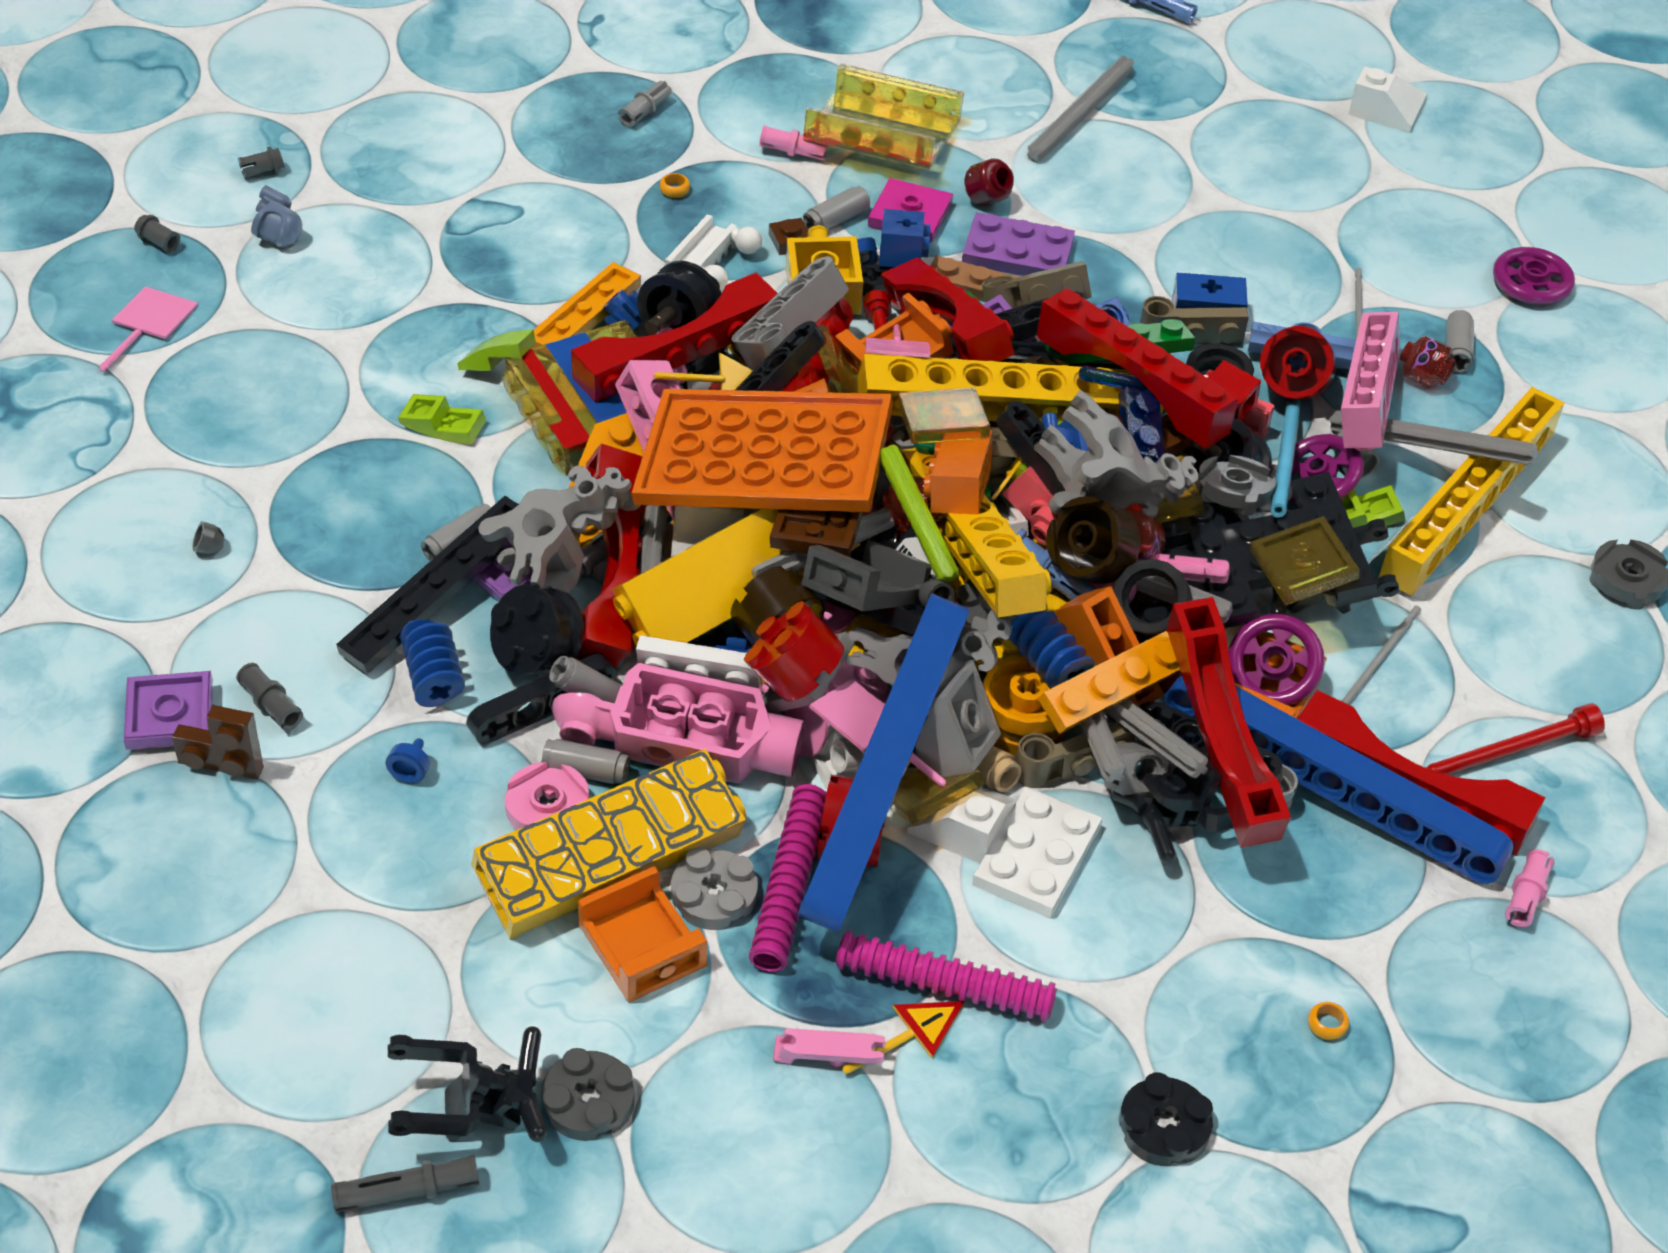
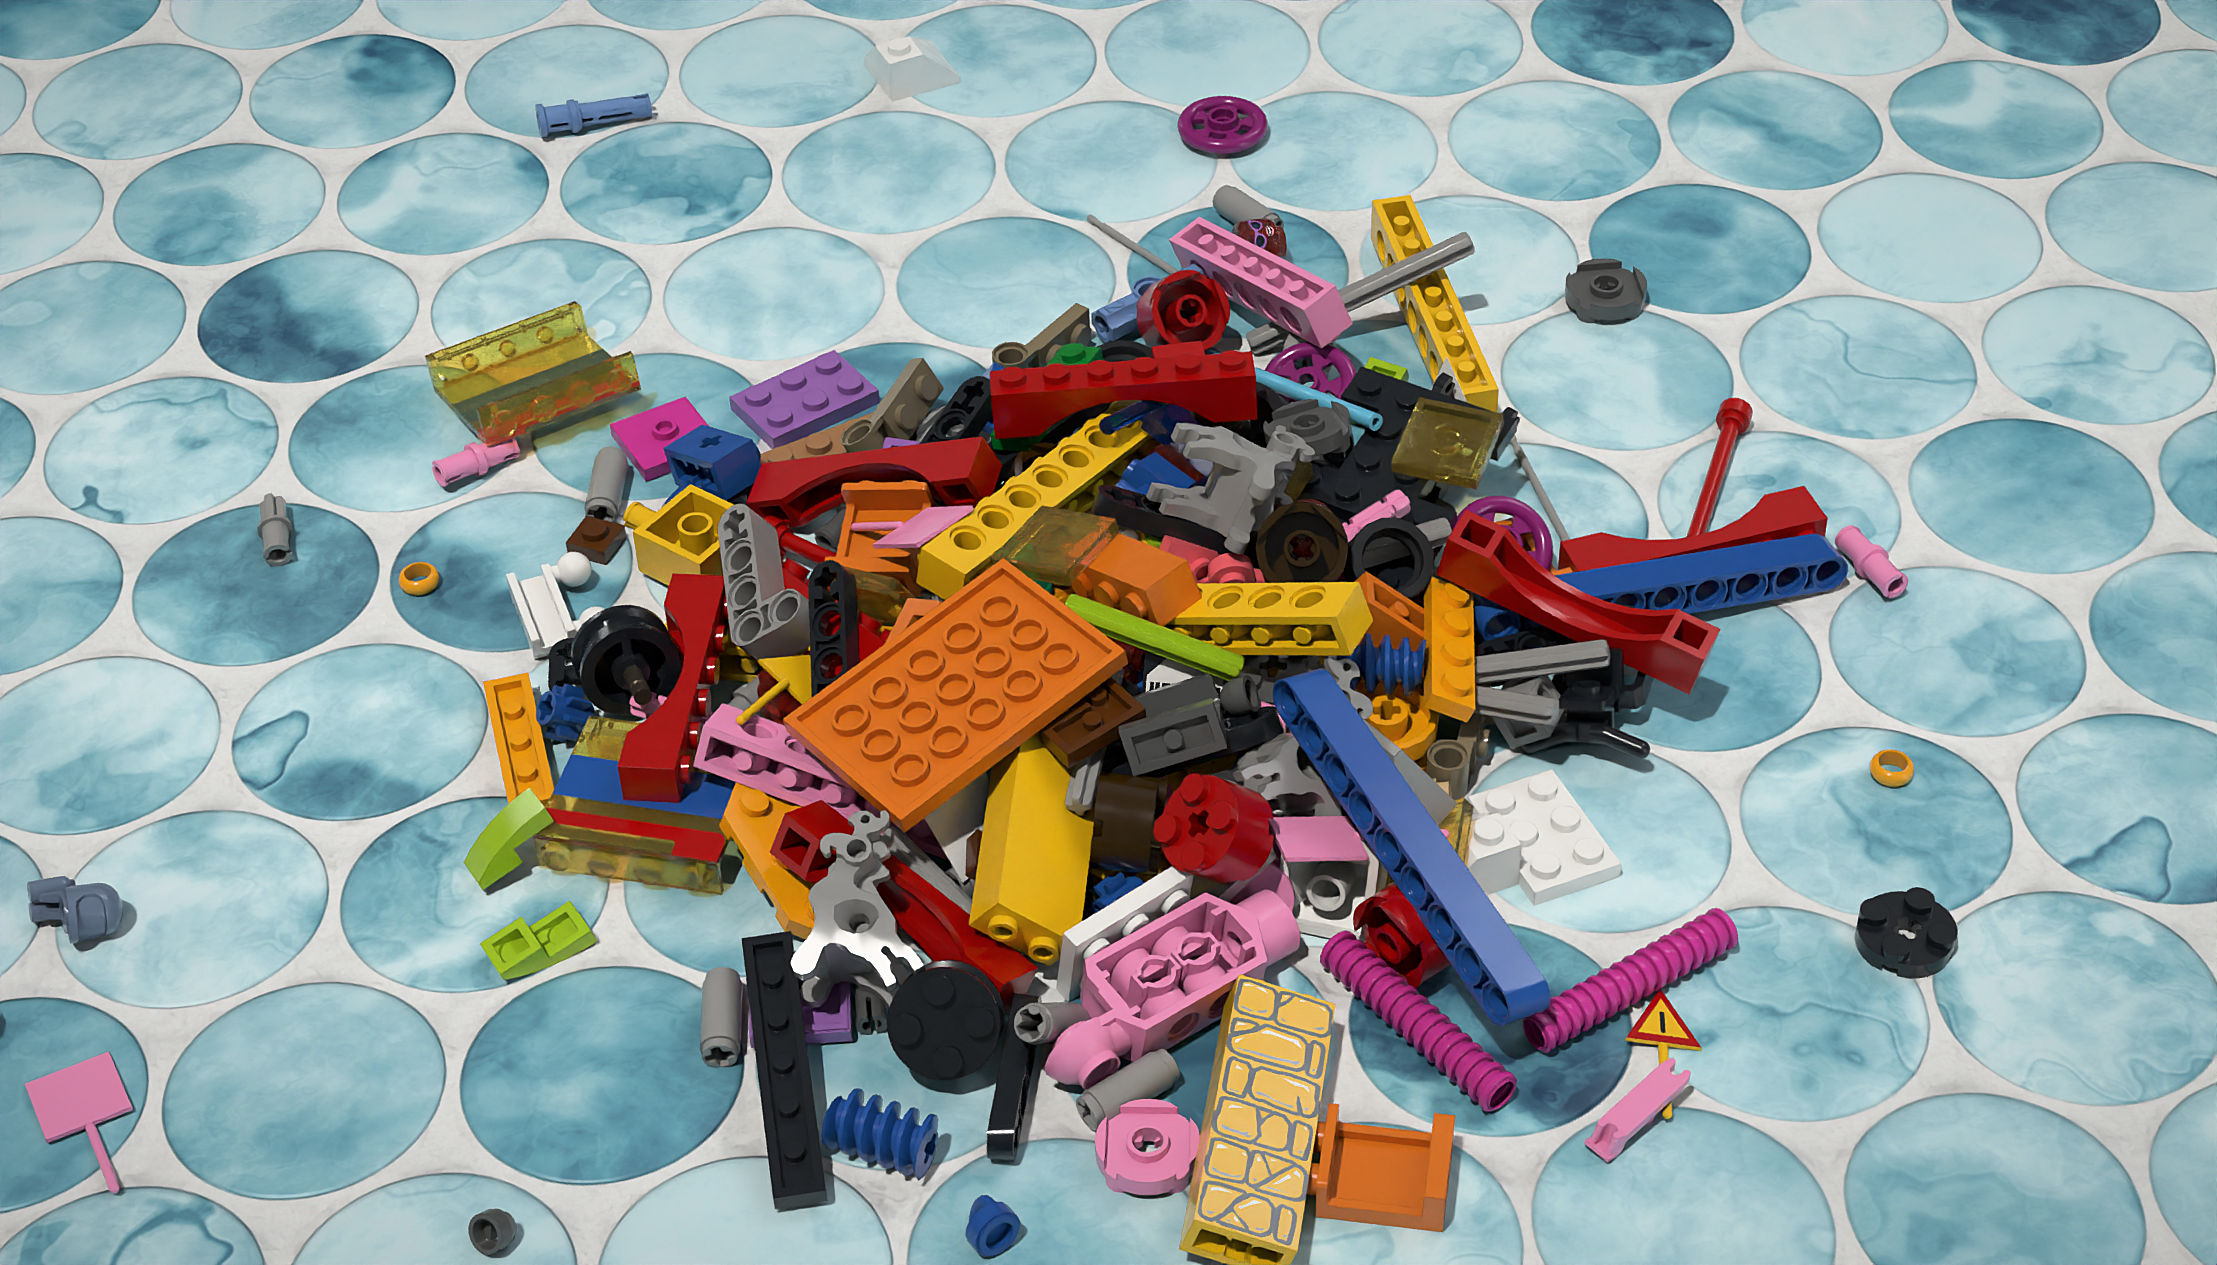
camera: 45 degrees left, 5 degrees down
light grey plate [671,847,758,930] -> none
dark red head [964,158,1014,206] -> none
light grey axle [1027,56,1134,162] -> none
blue brick [1172,272,1248,308] -> none

